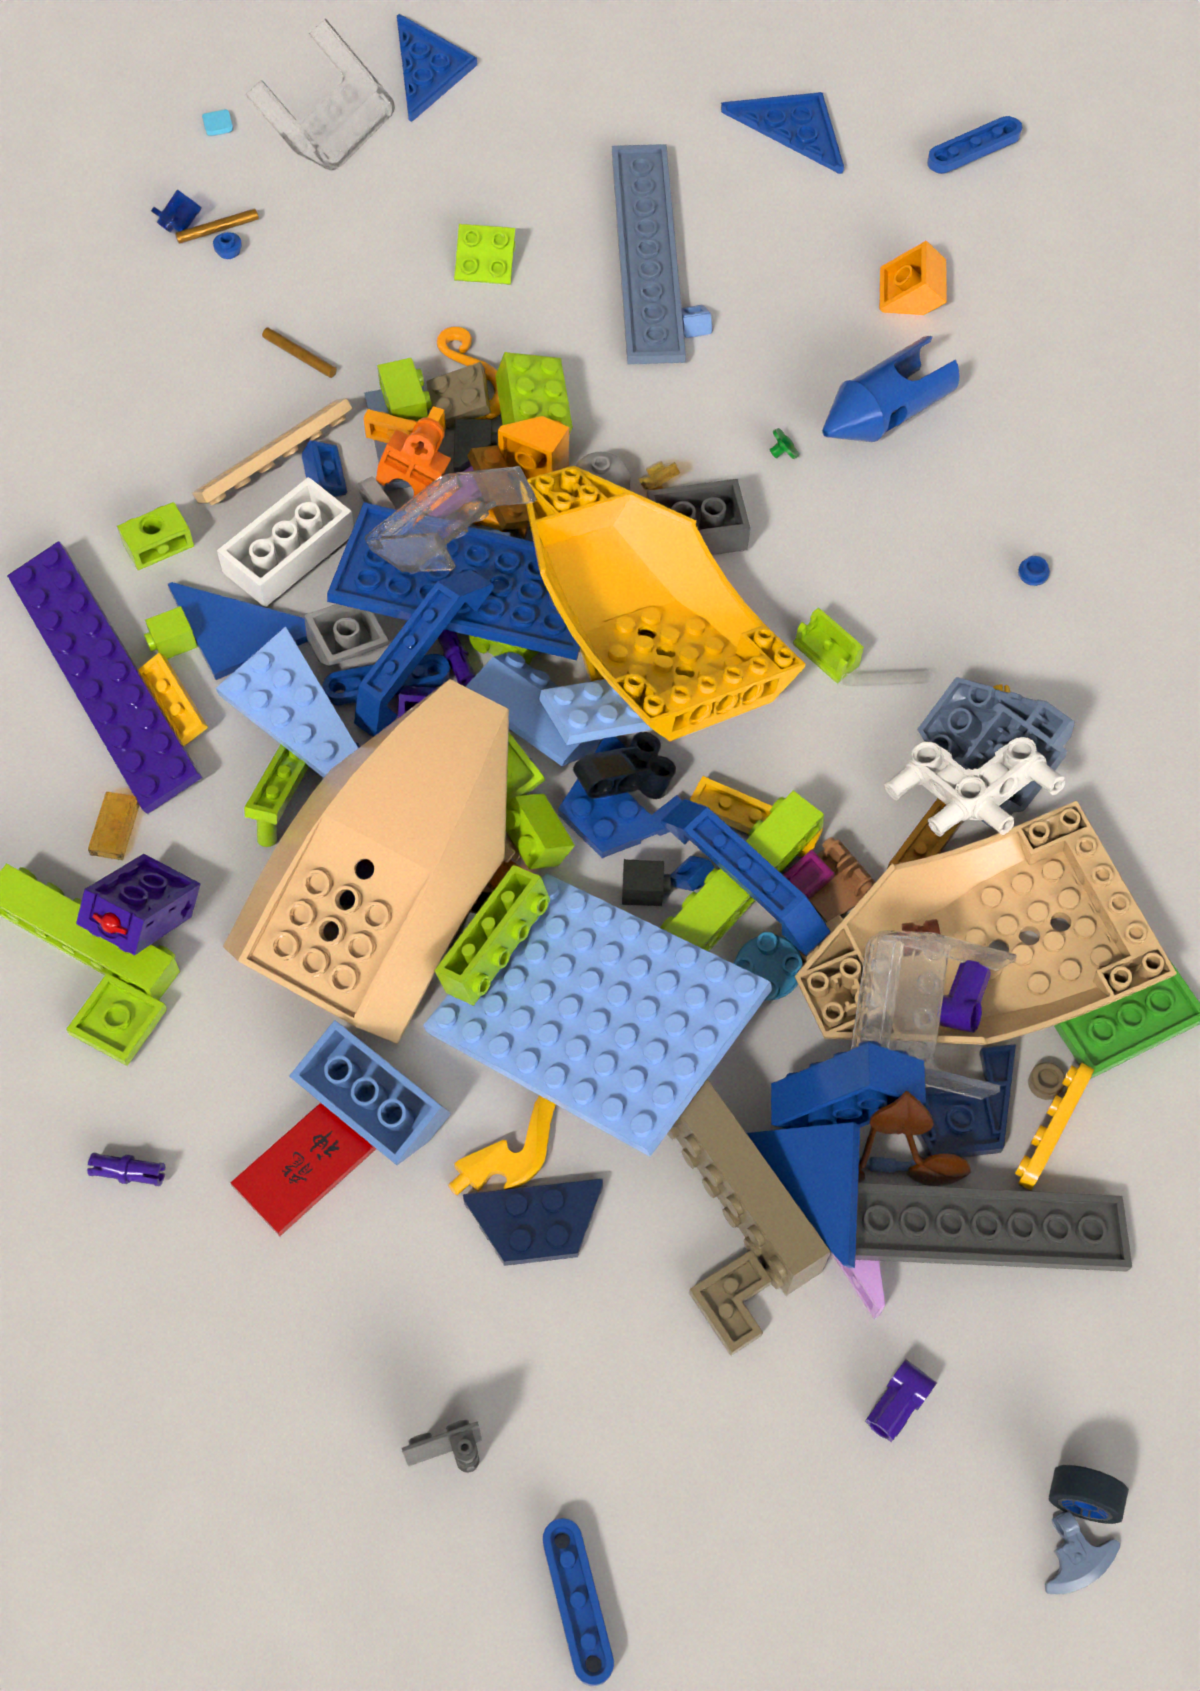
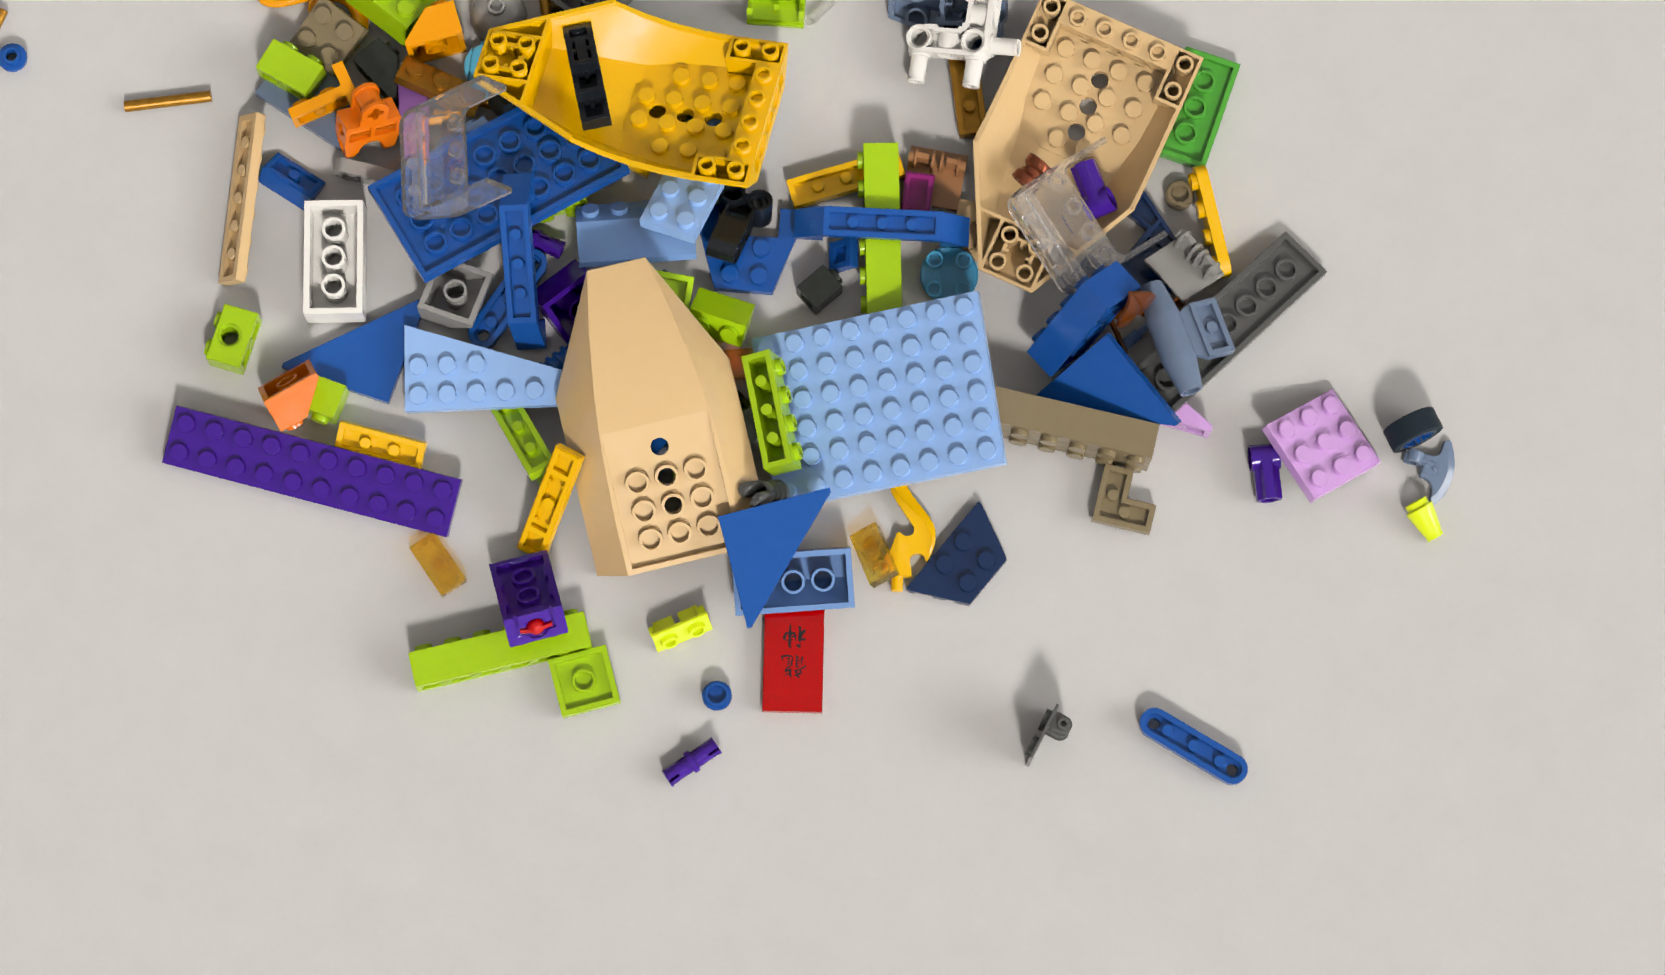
camera: 45 degrees left, 15 degrees up
none -> orange slope [258,359,319,432]
none -> yellow plate [517,443,585,554]
none -> black slope [562,22,612,131]
none -> neon yellow hinge [648,604,712,652]
none -> blue plate [702,681,732,711]
none -> blue tile [718,487,831,629]
none -> dark grey hinge [738,479,789,507]
none -> clear yellow plate [850,522,899,588]
none -> sand blue plate [1139,280,1236,397]
none -> light grey hinge [1144,229,1225,302]
none -> lavender plate [1262,389,1381,503]
none -> neon yellow cone [1405,496,1443,542]

